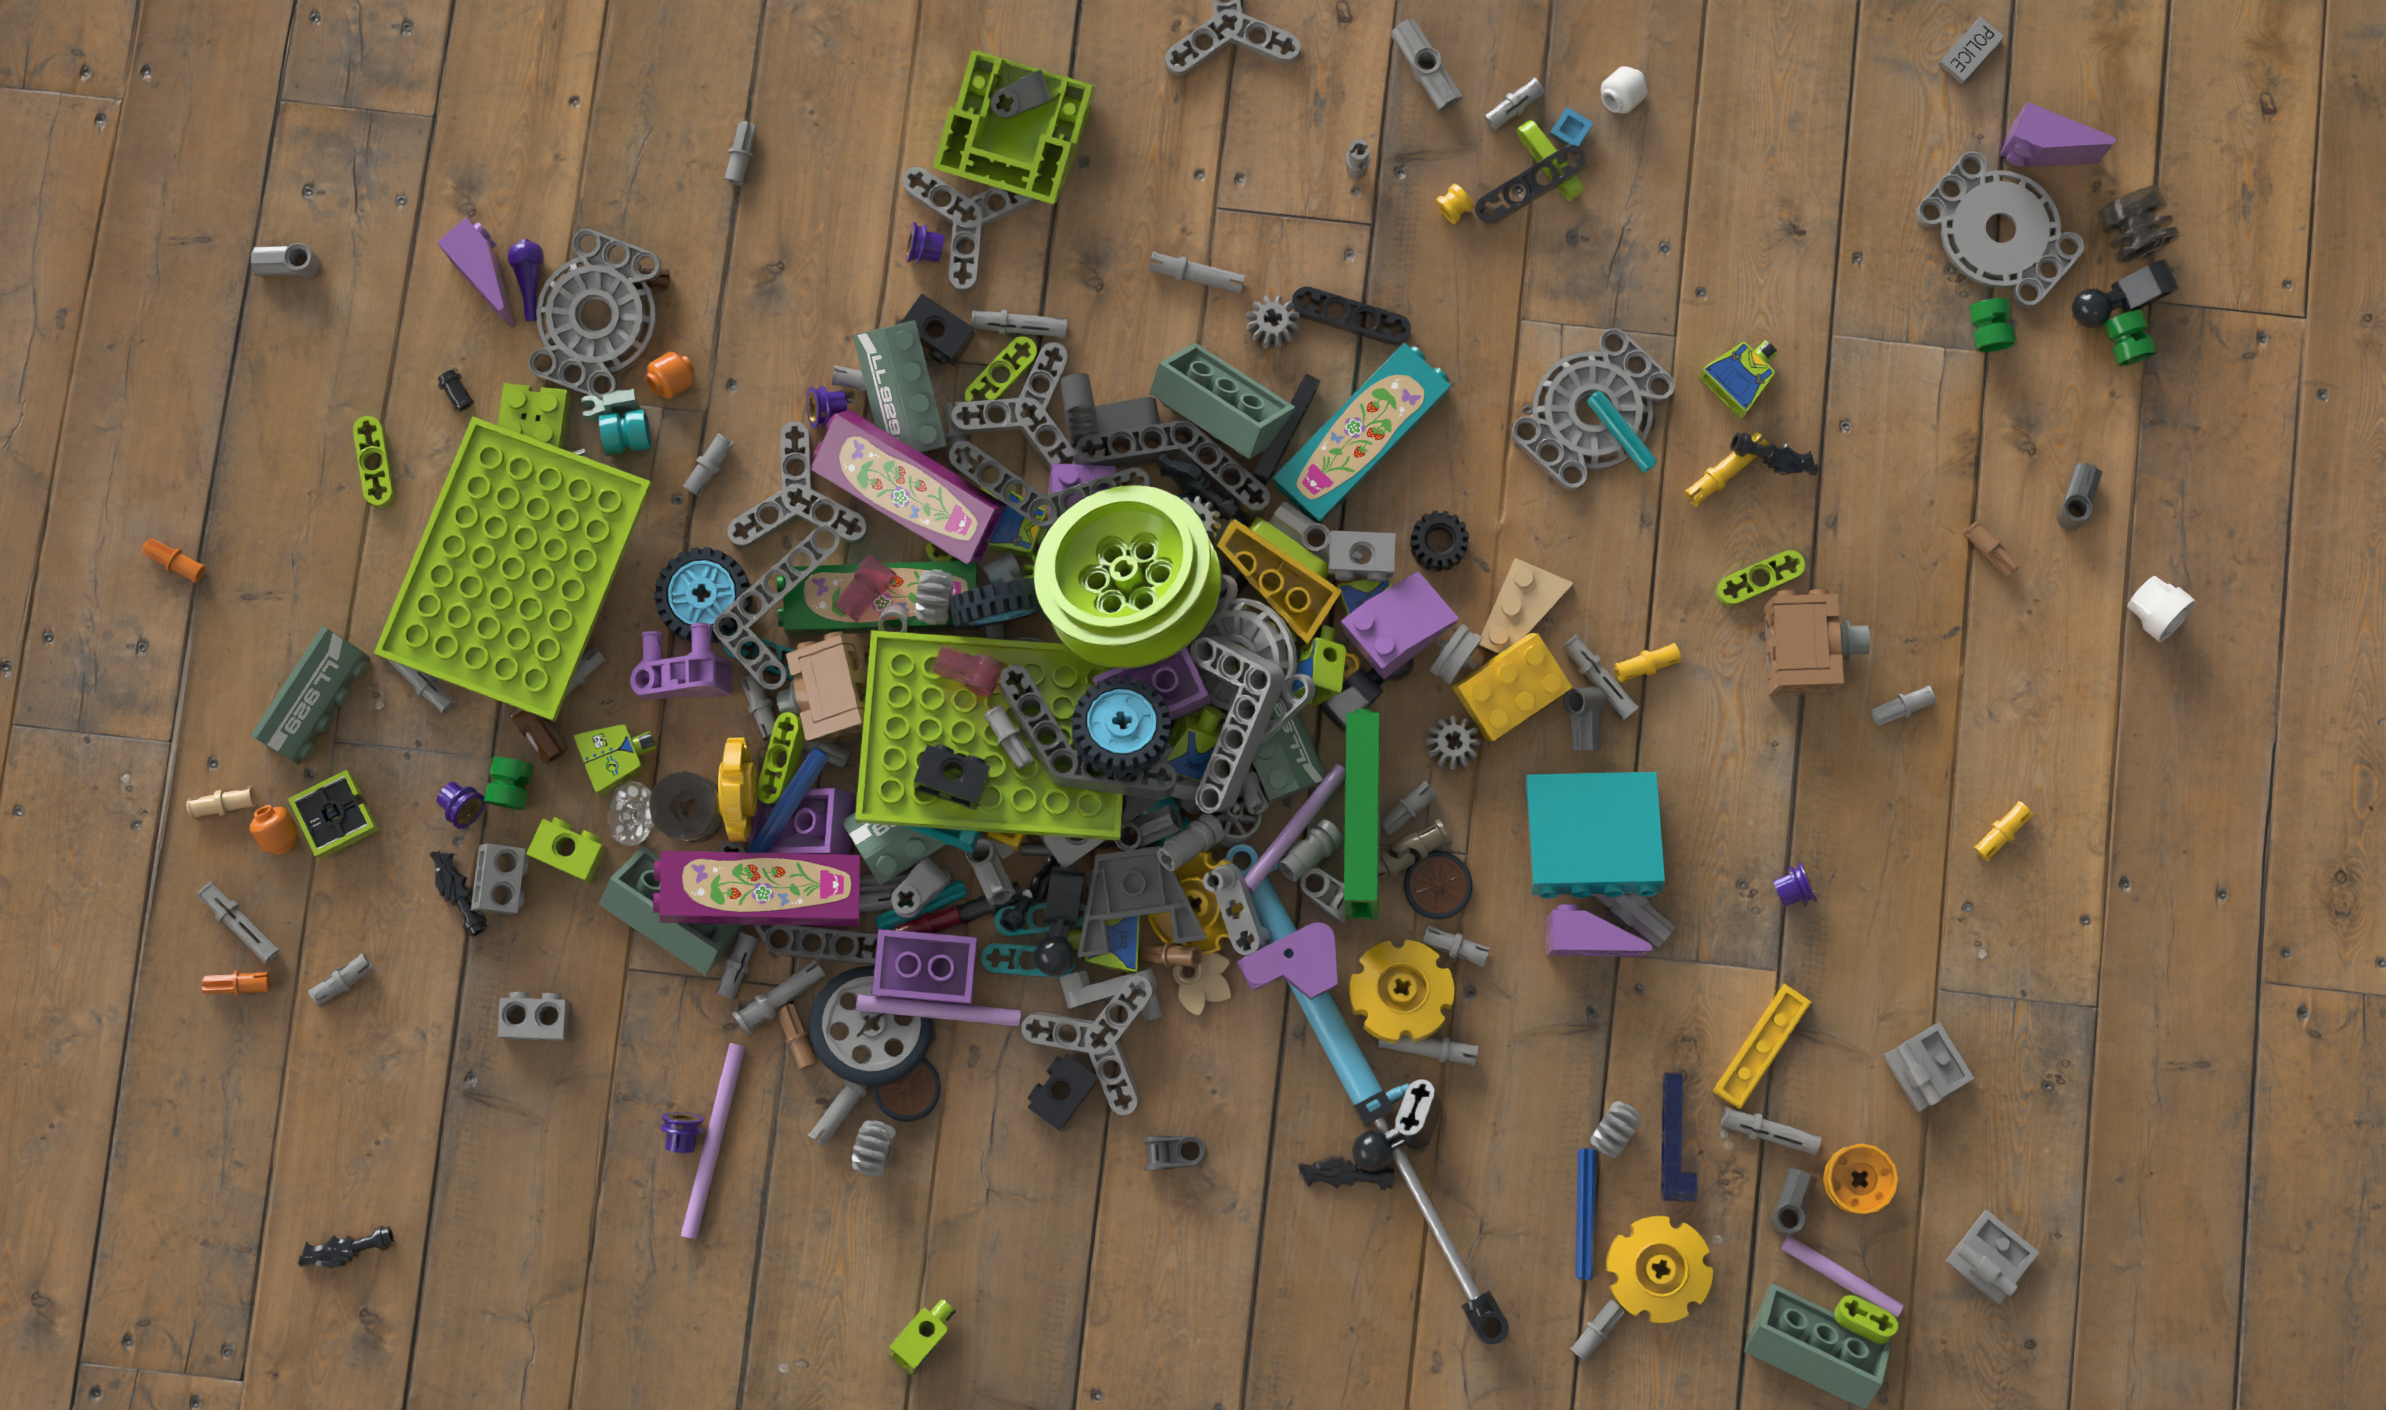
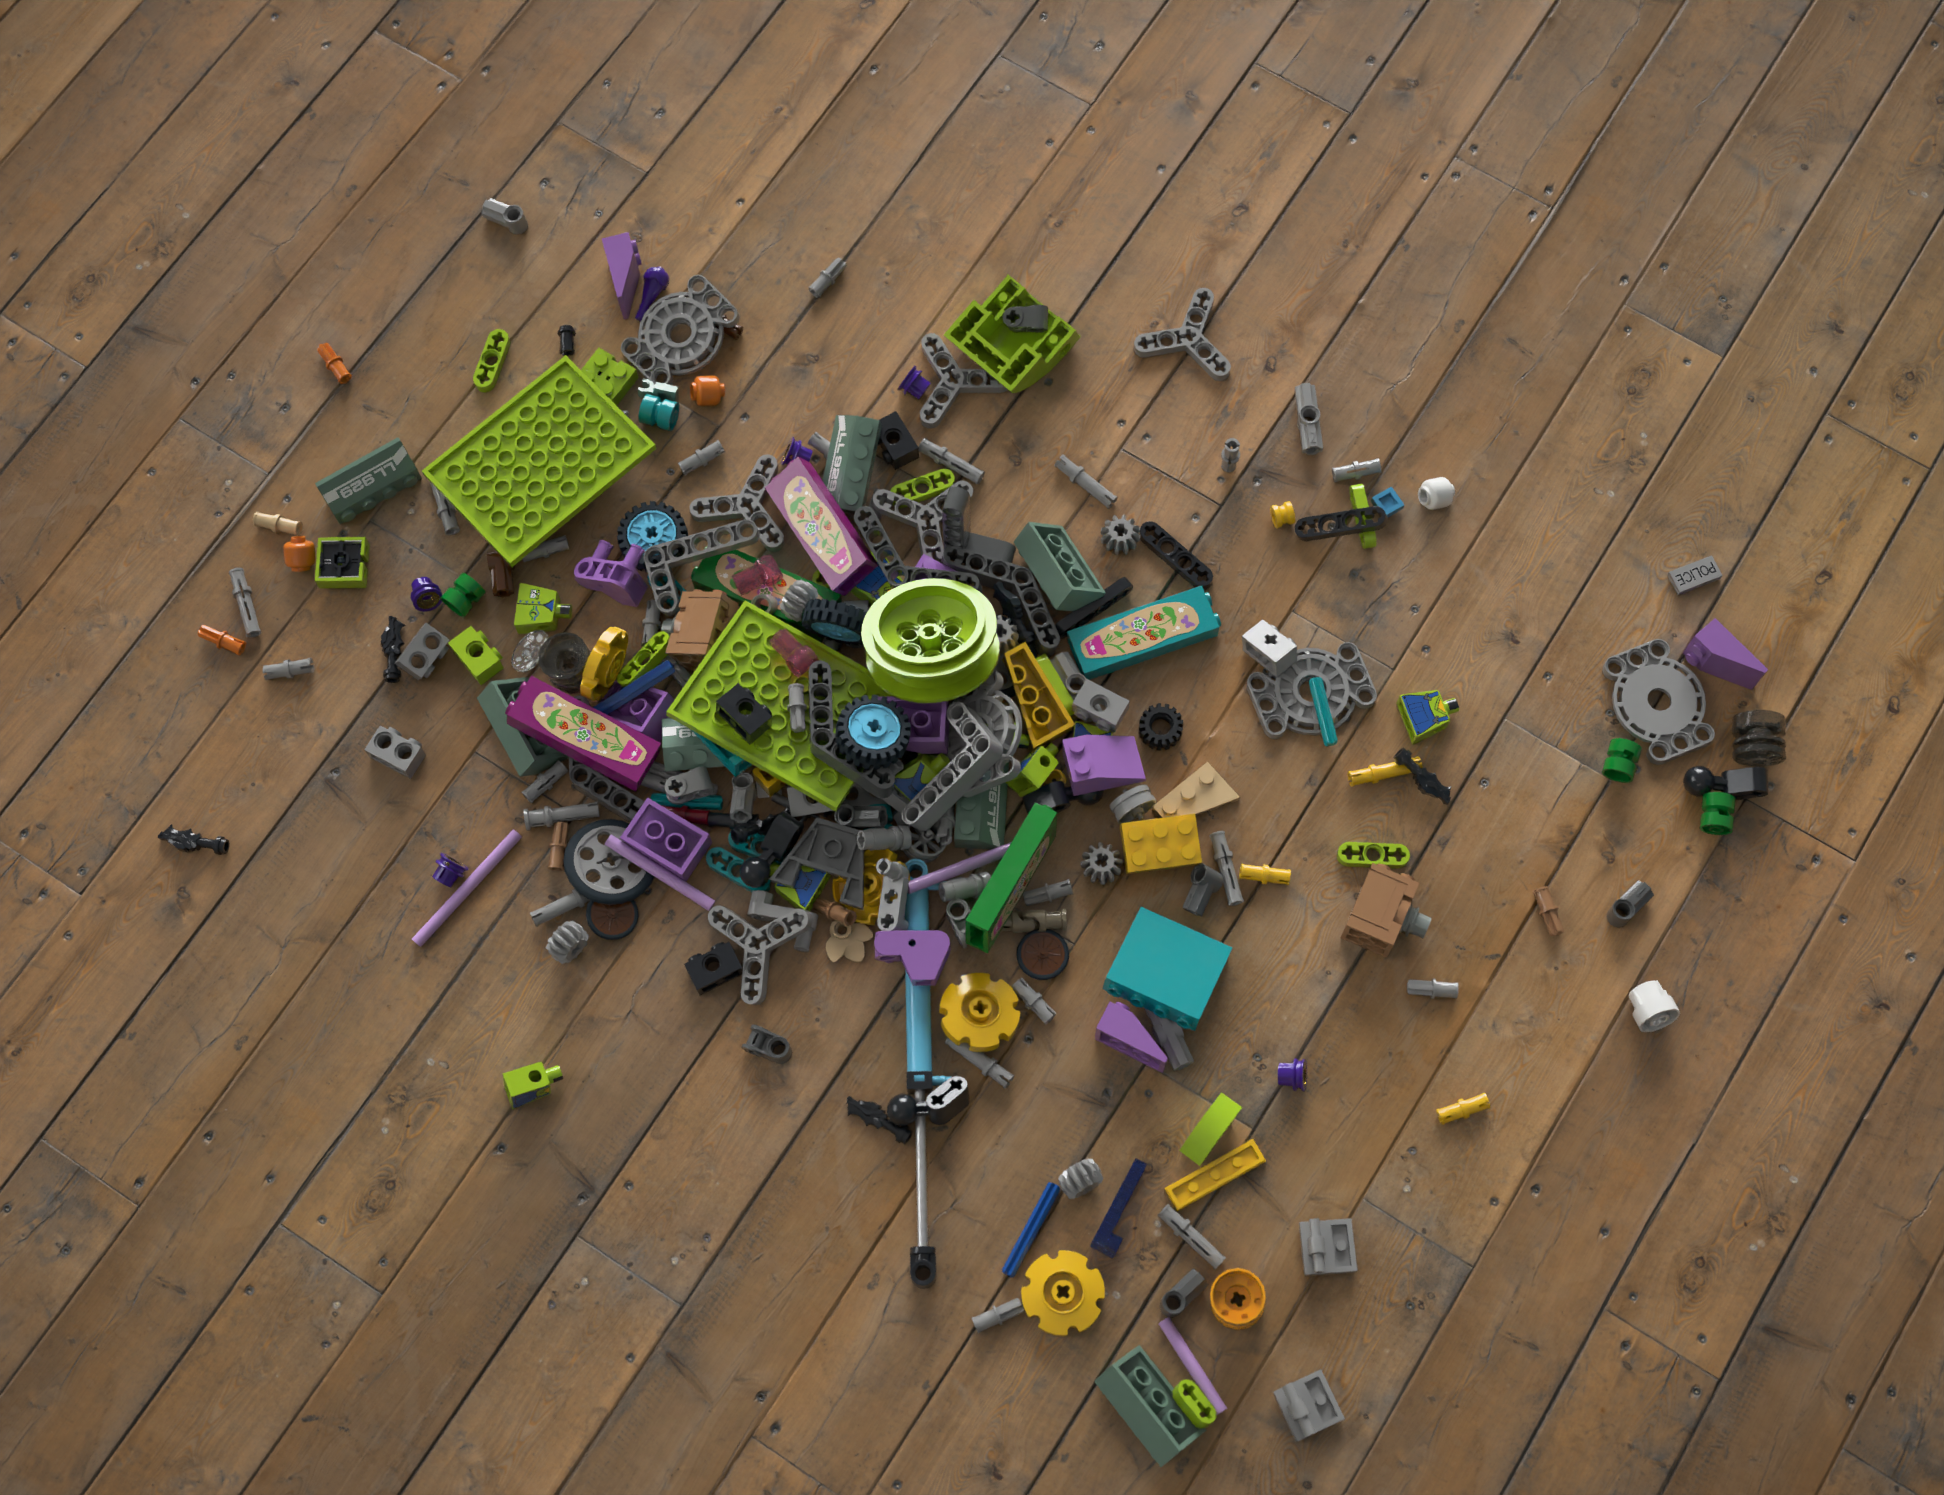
camera: 30 degrees right, 10 degrees down
none -> lime brick [1179,1092,1242,1166]
none -> brick [1242,619,1297,677]

